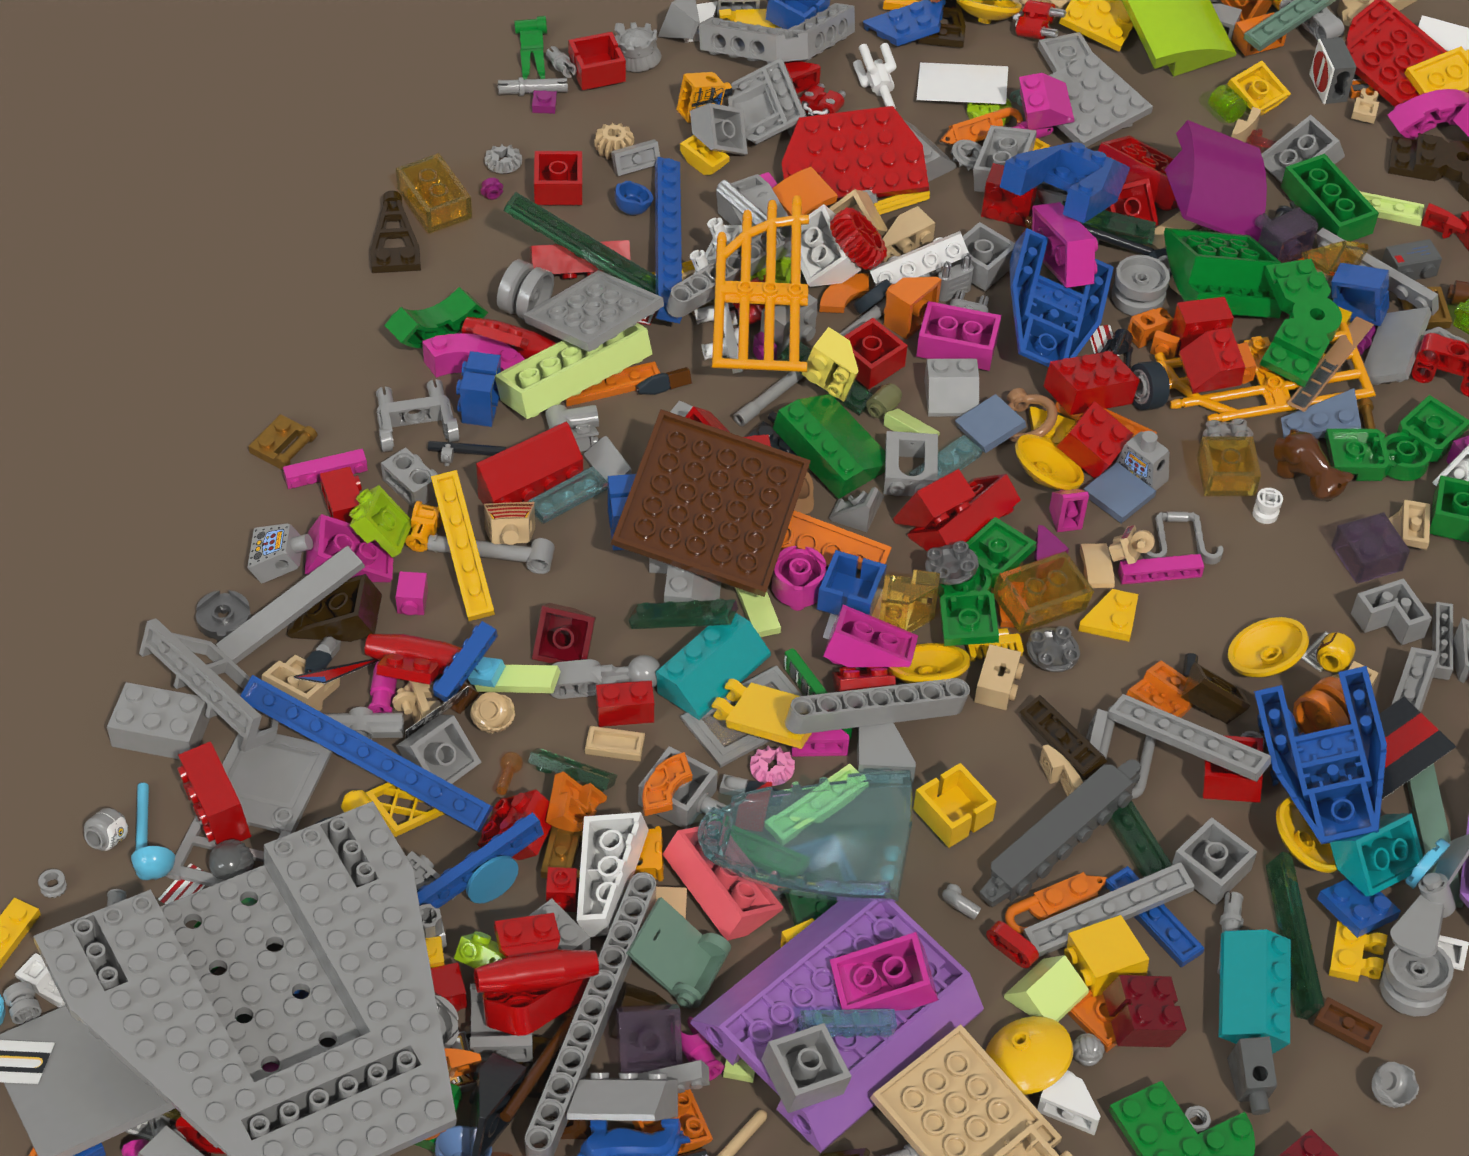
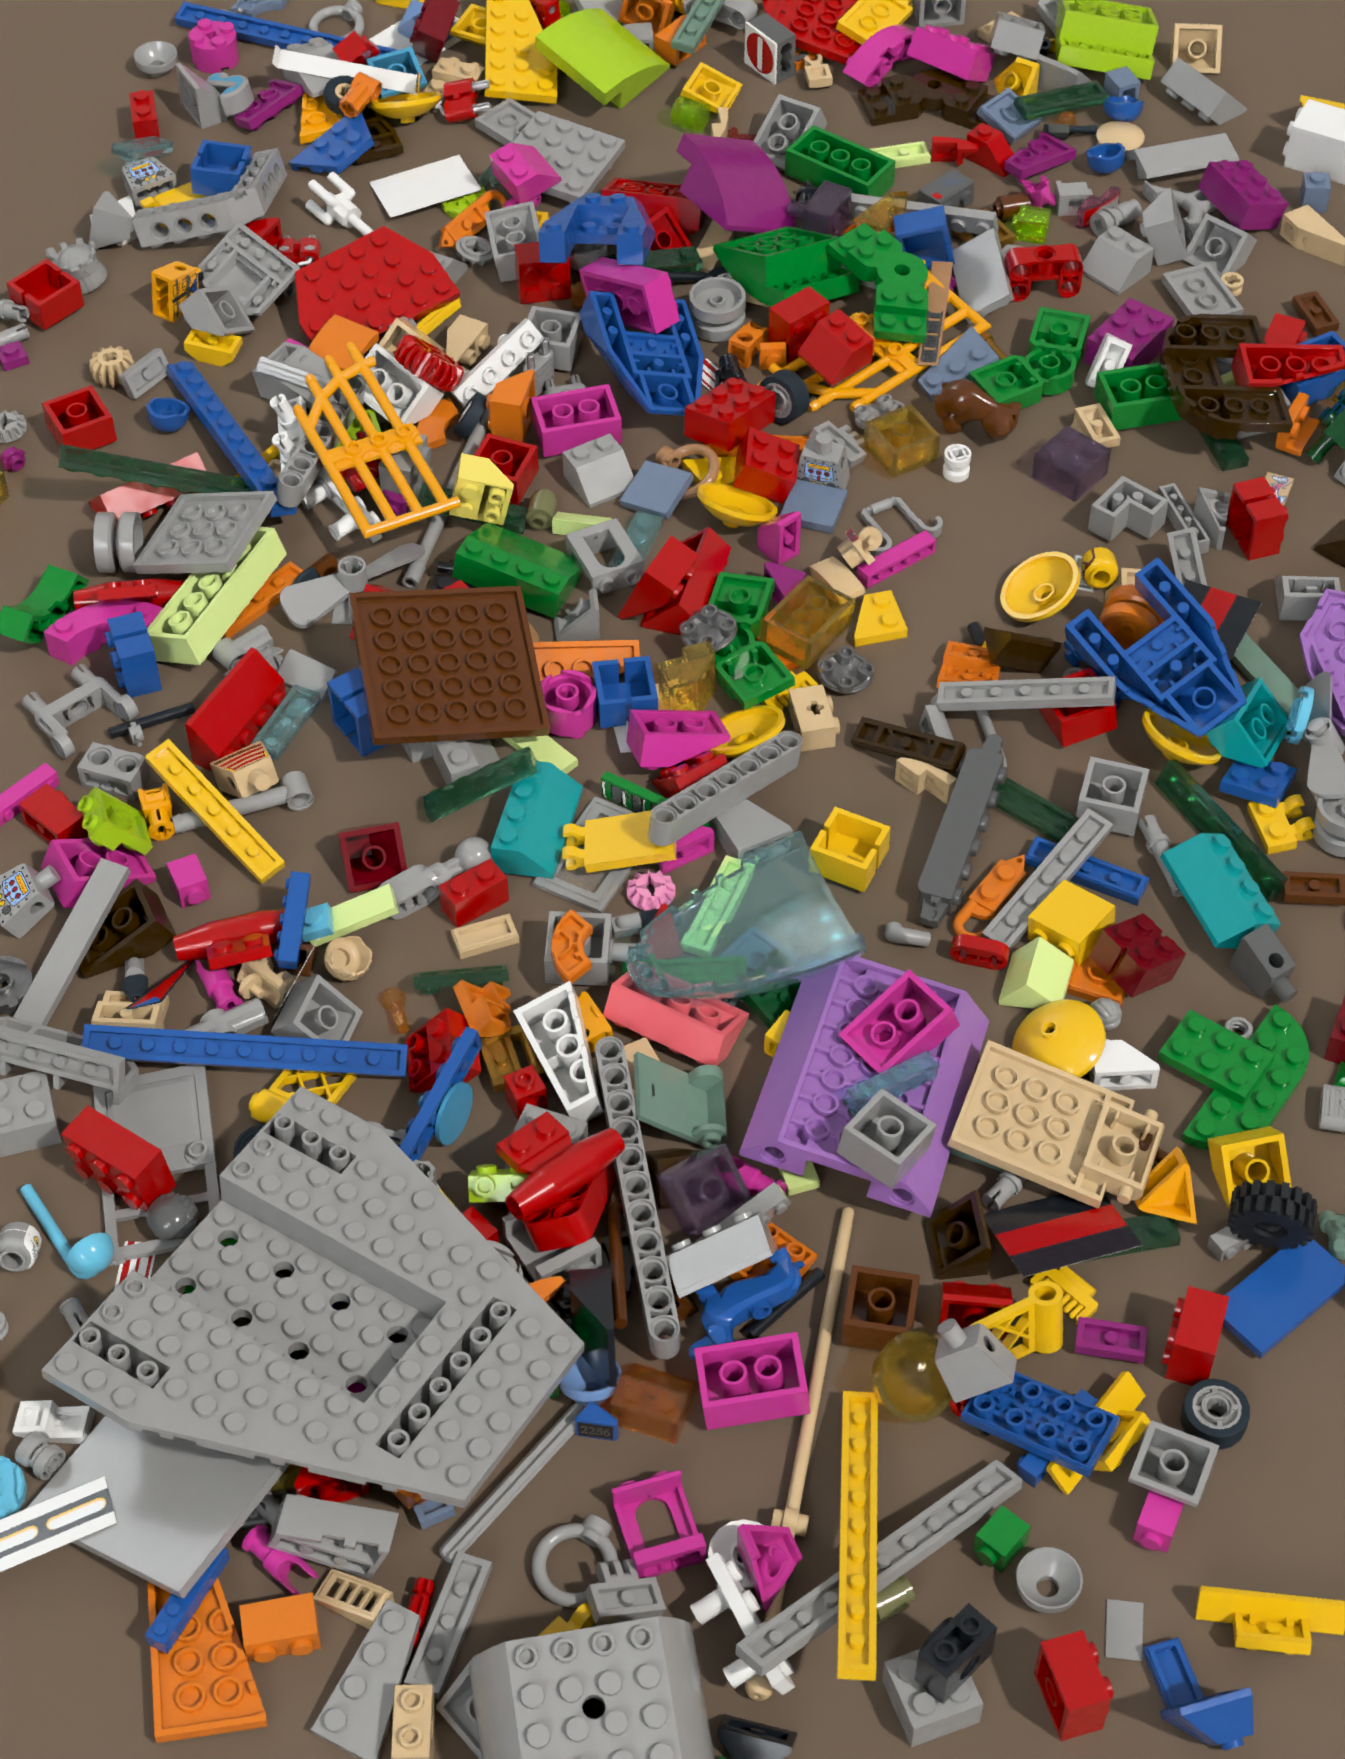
camera: 25 degrees left, 0 degrees up
none -> light grey piece [280,543,425,629]
none -> light grey hinge [809,420,867,469]

